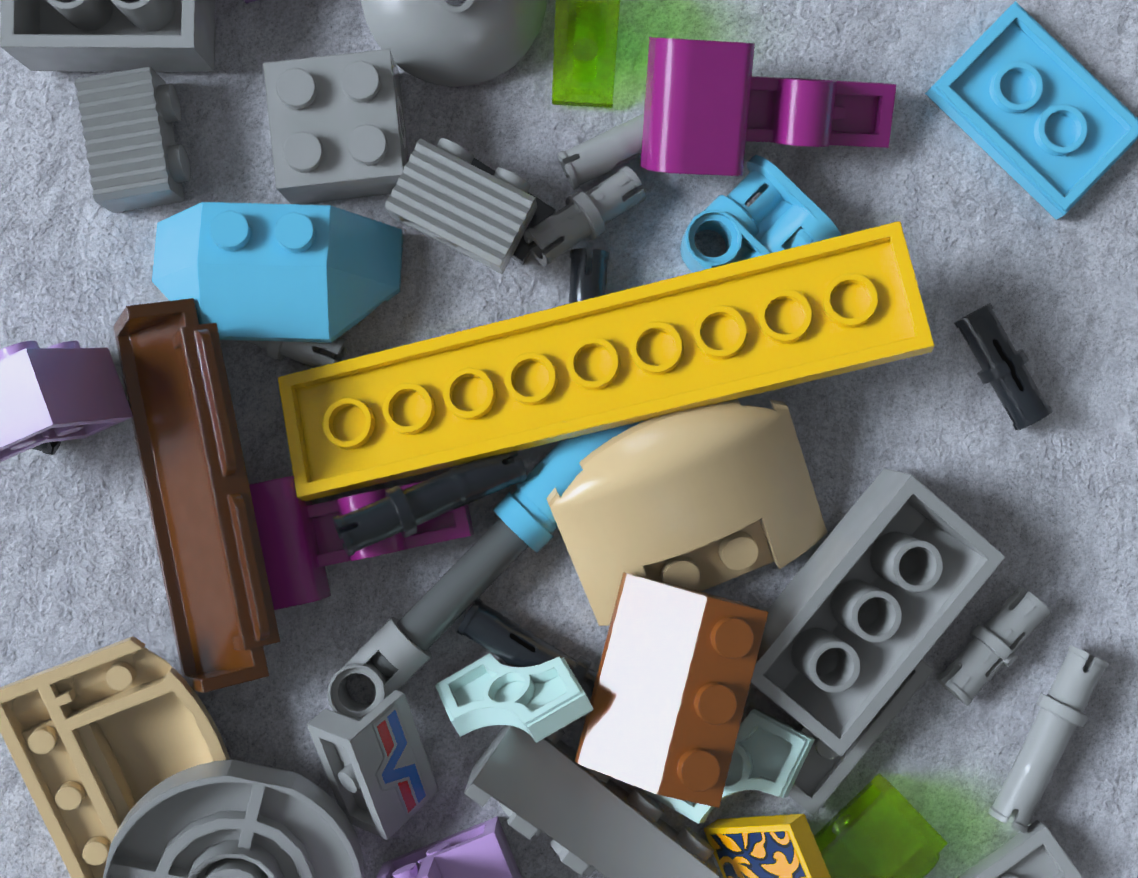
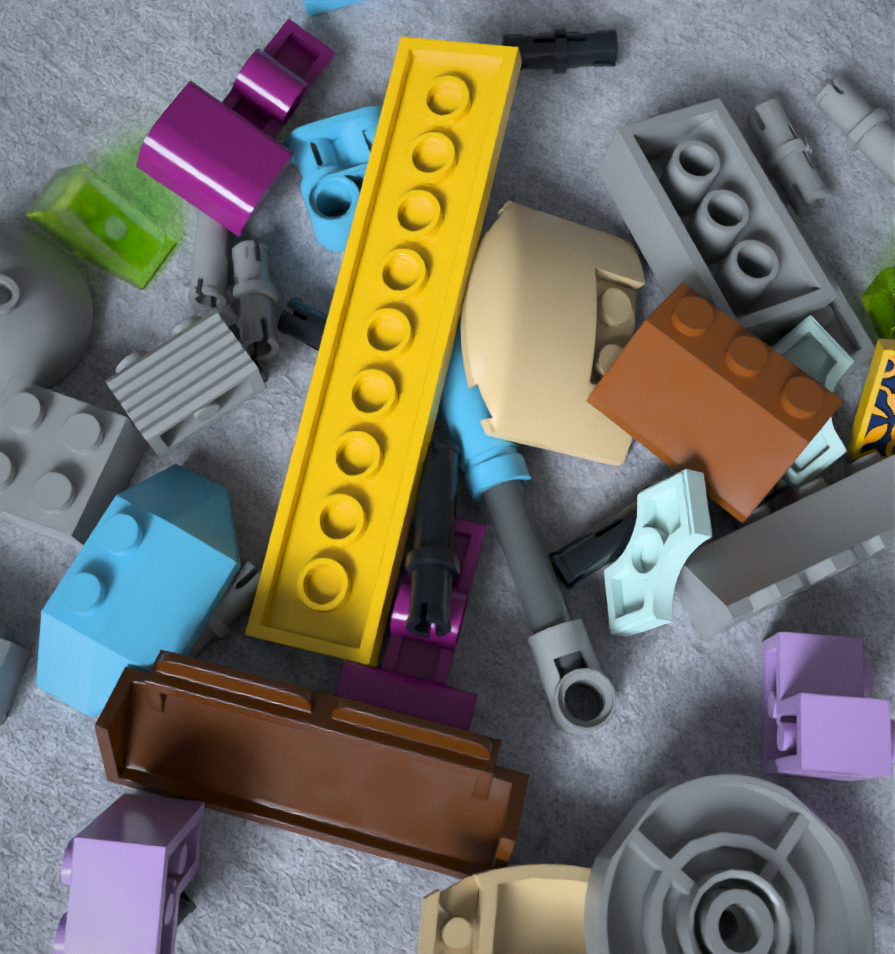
camera: 60 degrees left, 15 degrees down
light grey panel [307,690,439,840] -> none

